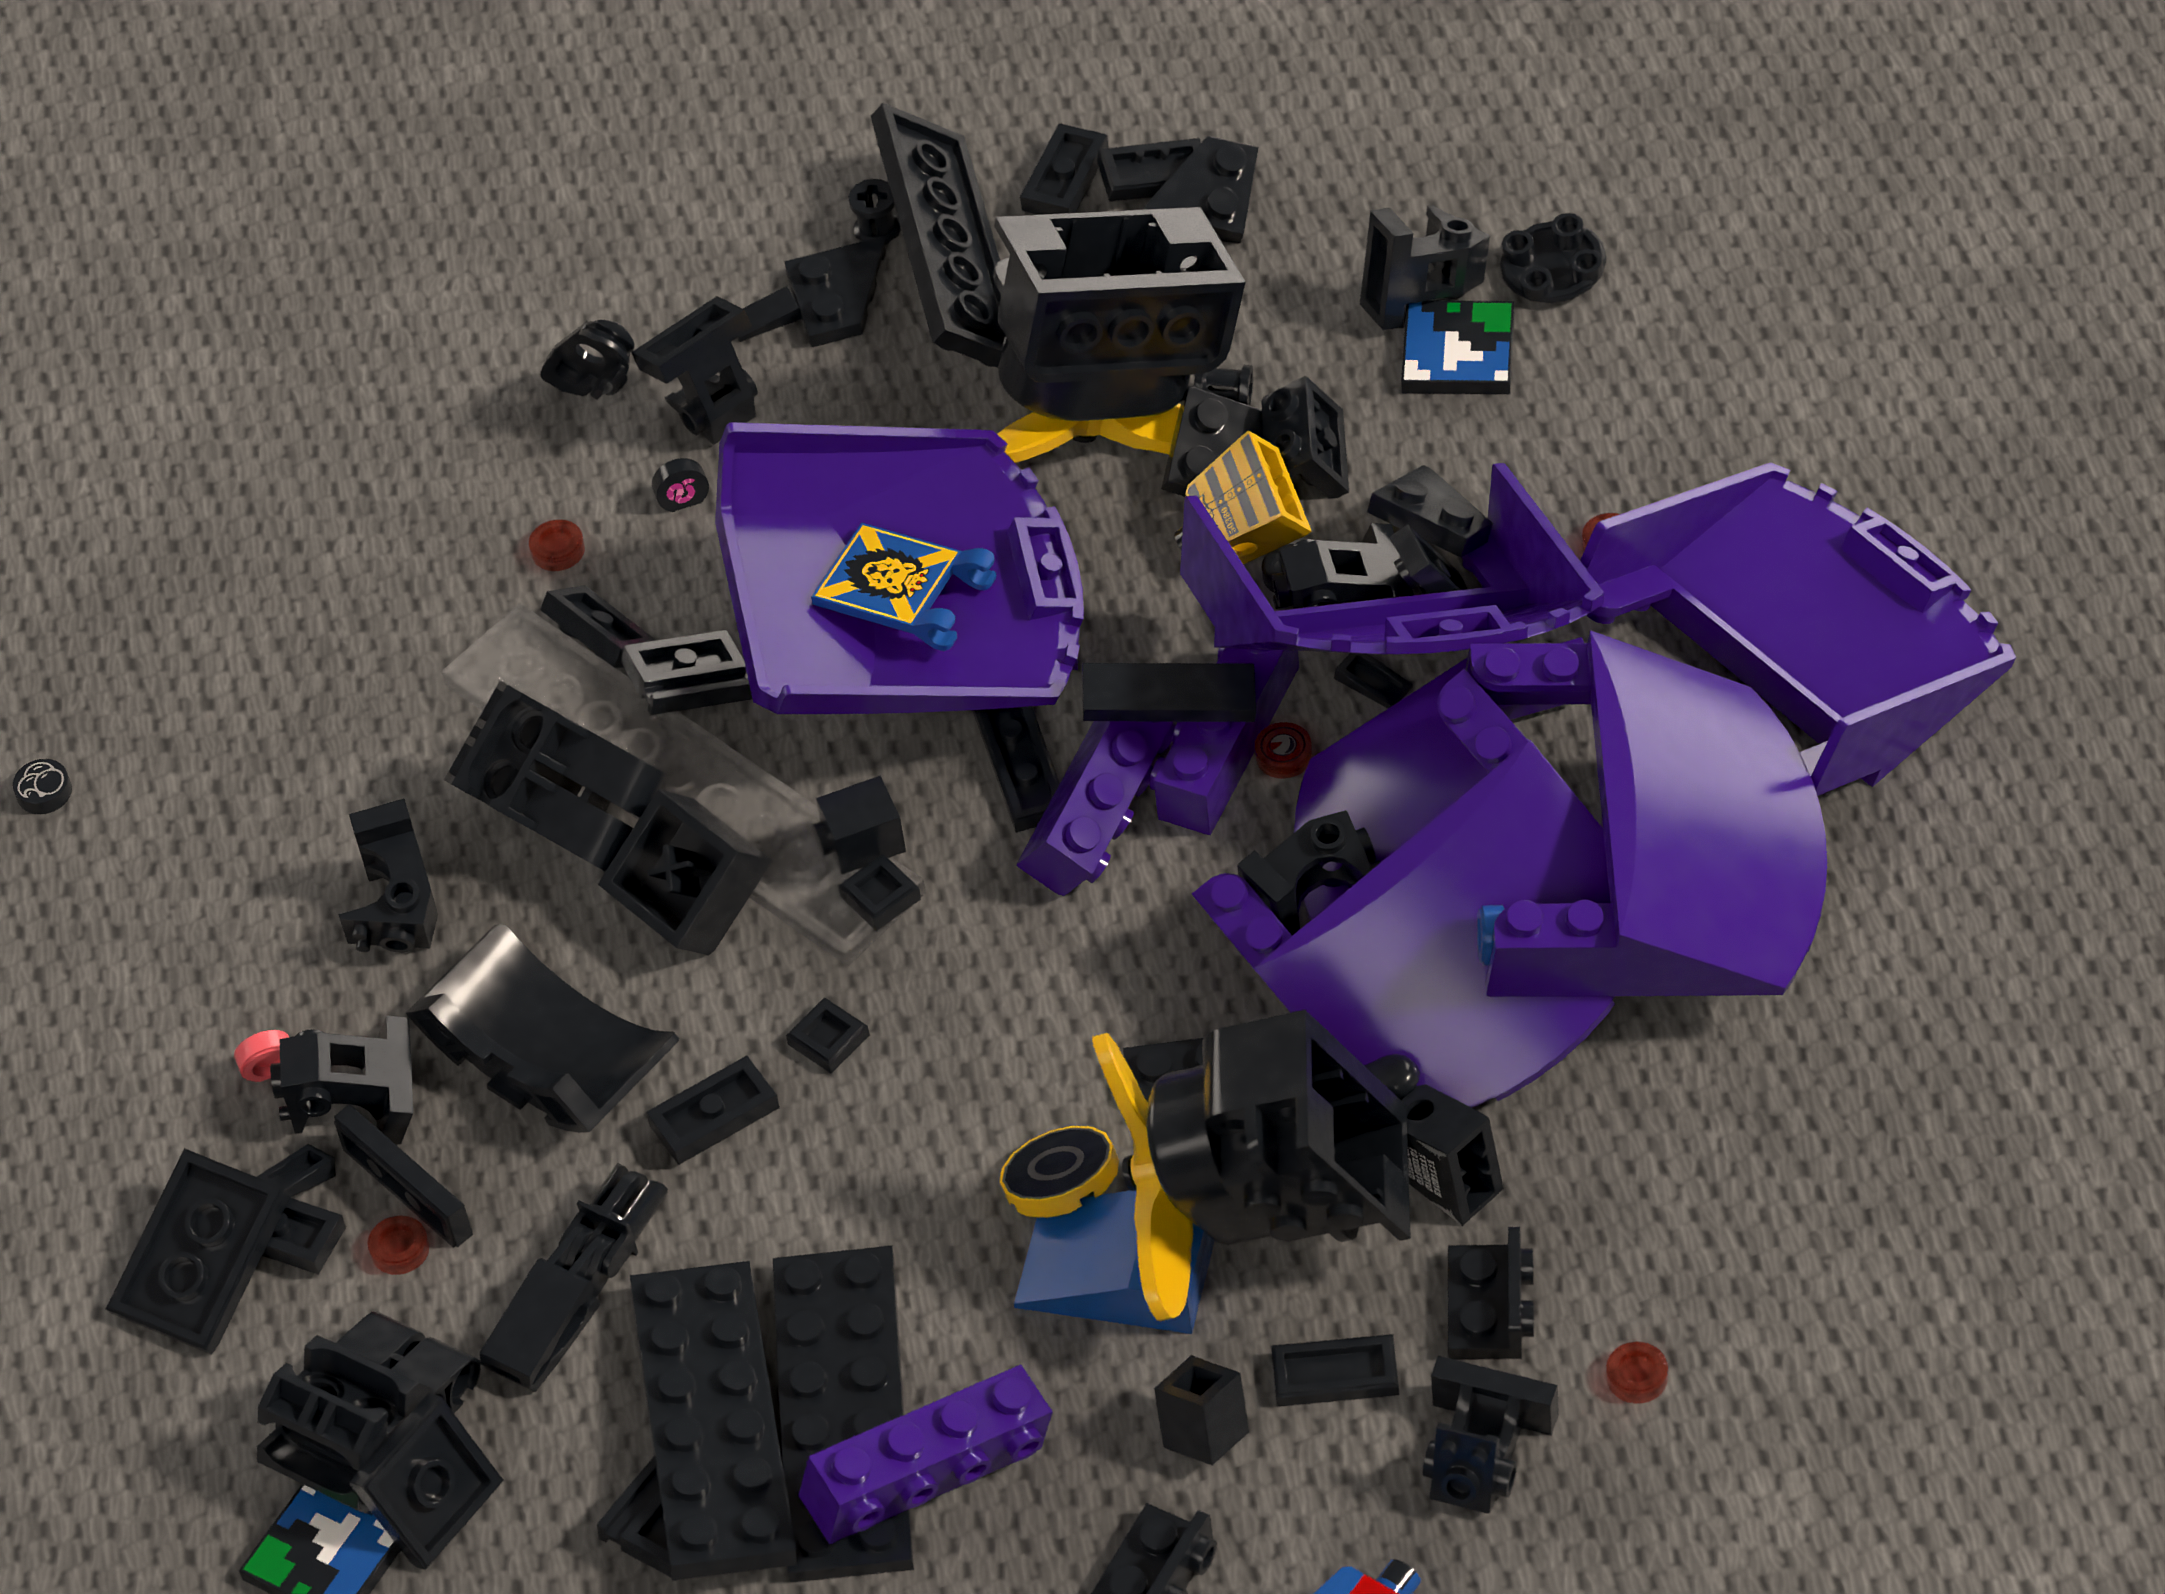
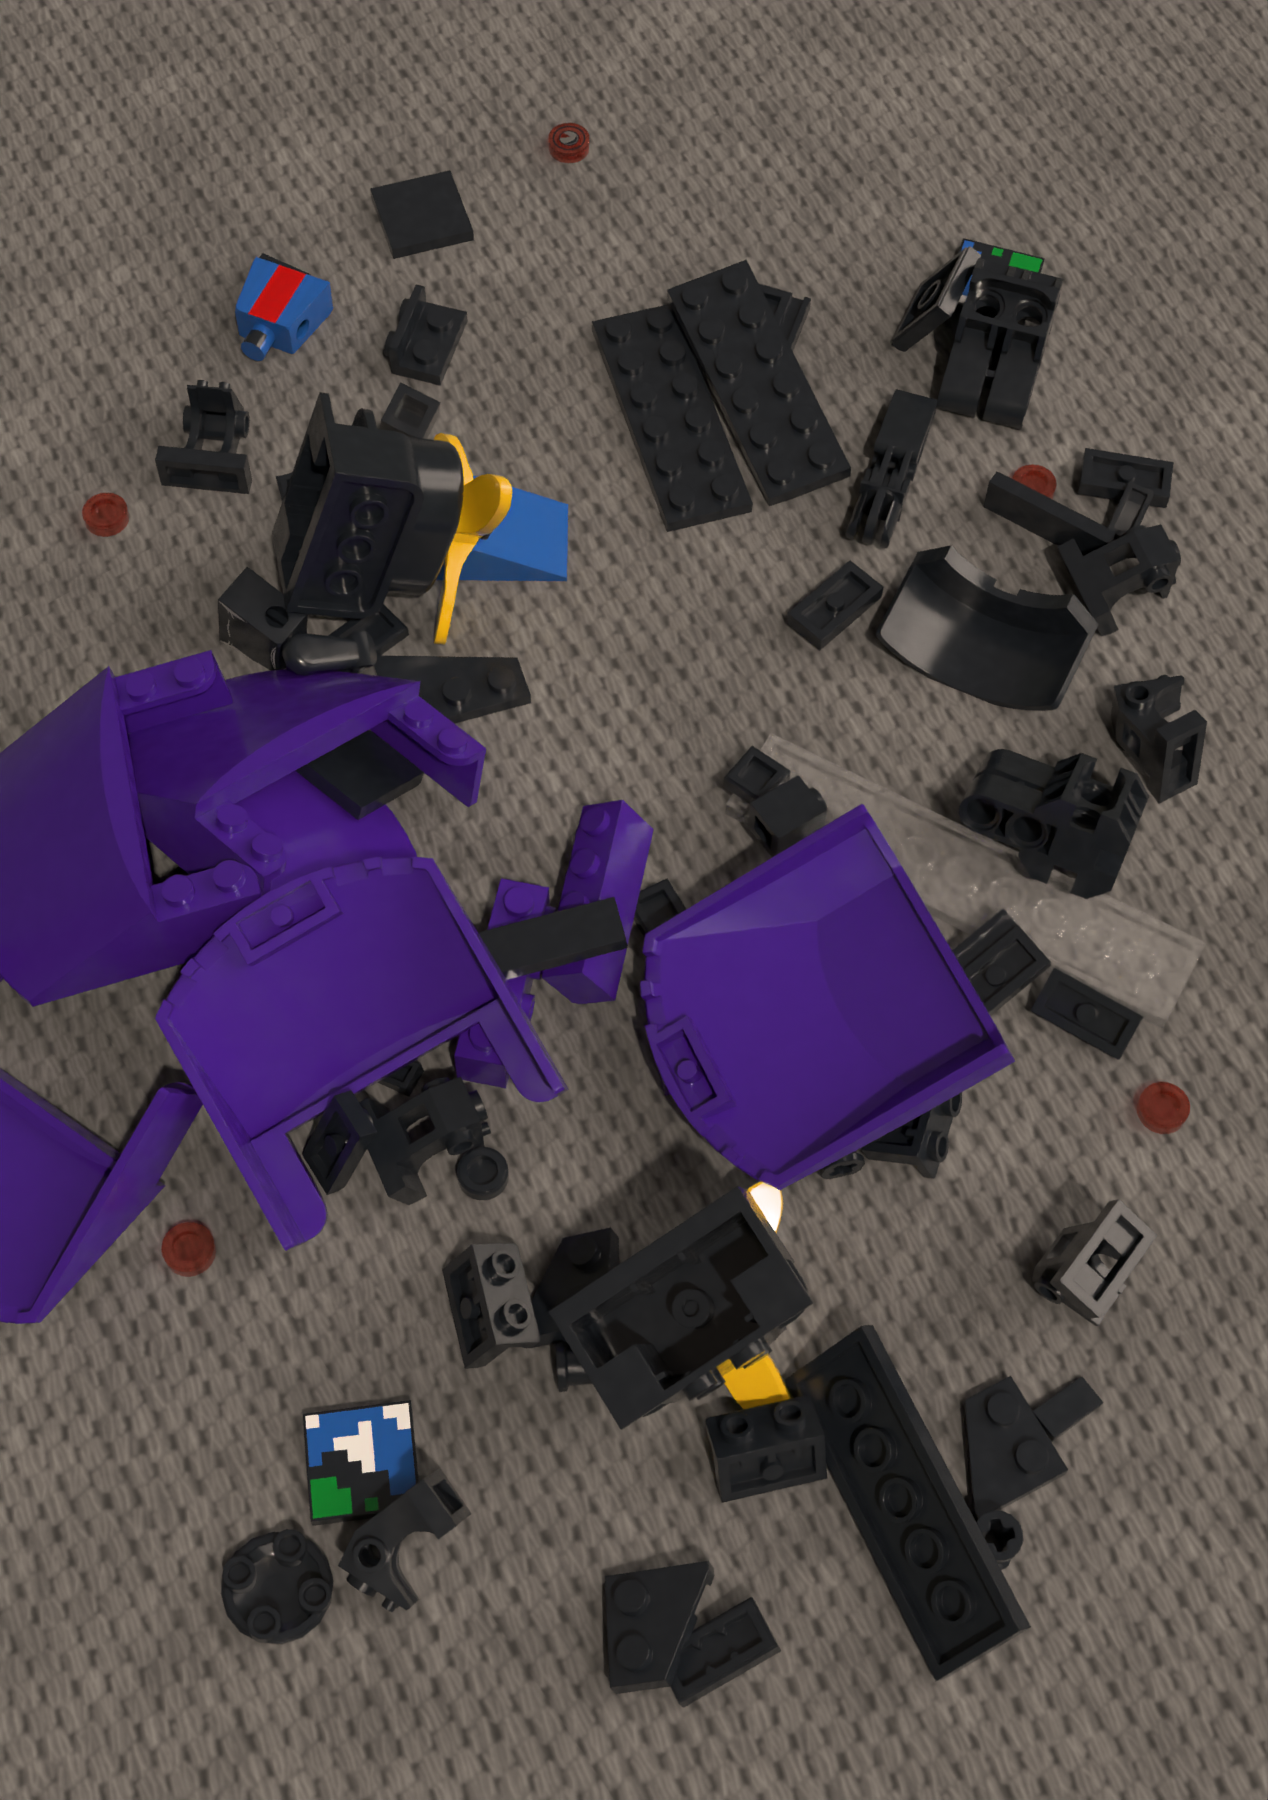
camera: 160 degrees right, 10 degrees up
black tile [106,1148,292,1355] -> none
coral tile [234,1030,289,1082] -> none
black piece [540,320,635,400] -> none
black brick [598,789,773,955] -> none
black tile [652,458,709,512] -> none
black tile [786,997,870,1074] -> none
dark purple brick [798,1364,1053,1544] -> none
flag [811,523,997,651] -> none
tile [1000,1126,1119,1218] -> none
black plate [1020,123,1109,215] -> none
yellow torso [1174,431,1312,564] -> none
black tile [1237,810,1381,936] -> none
black wing [1367,465,1493,558] -> none
black bracket [1448,1227,1534,1360] -> none
blue tile [1477,905,1504,966] -> none

